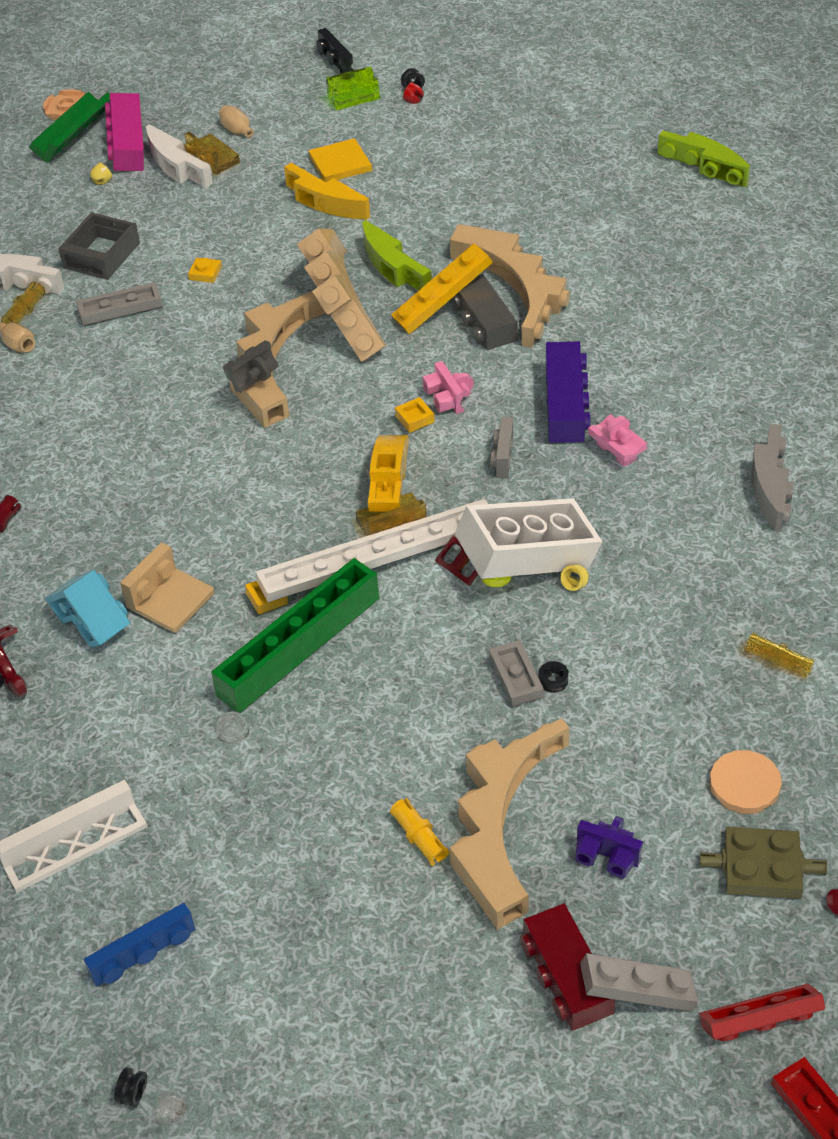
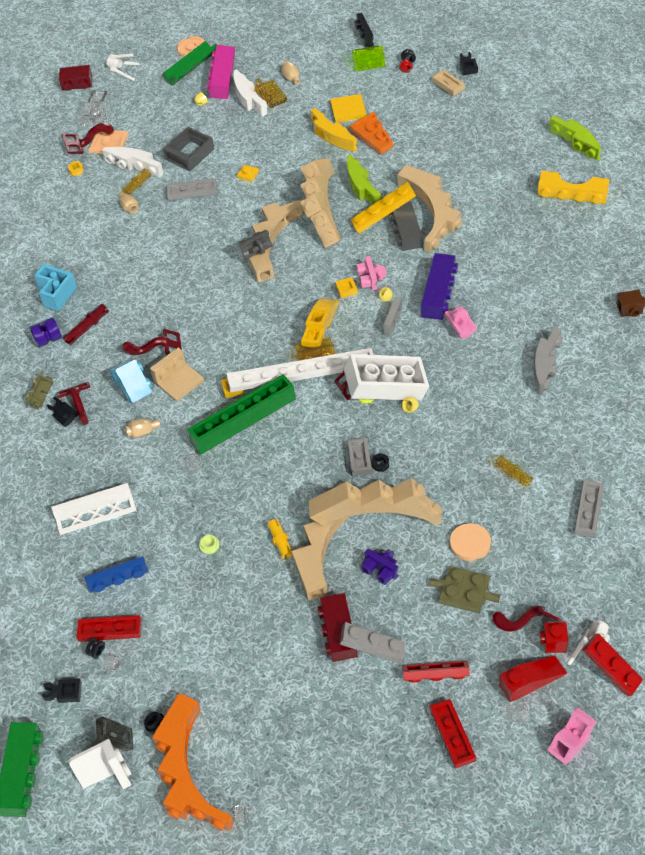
camera: 15 degrees right, 5 degrees up
none -> red plate [77,615,142,642]
none -> dark red piece [123,329,182,355]
none -> tan plant [125,418,160,438]
none -> yellowish green plate [199,535,220,554]
none -> tan arch [308,478,442,526]
none -> orange wing [350,111,393,155]
none -> light yellow hinge [378,287,393,301]
none -> tan plate [432,70,465,96]
none -> black plate [460,52,478,75]
none -> yellow arch [538,170,610,204]

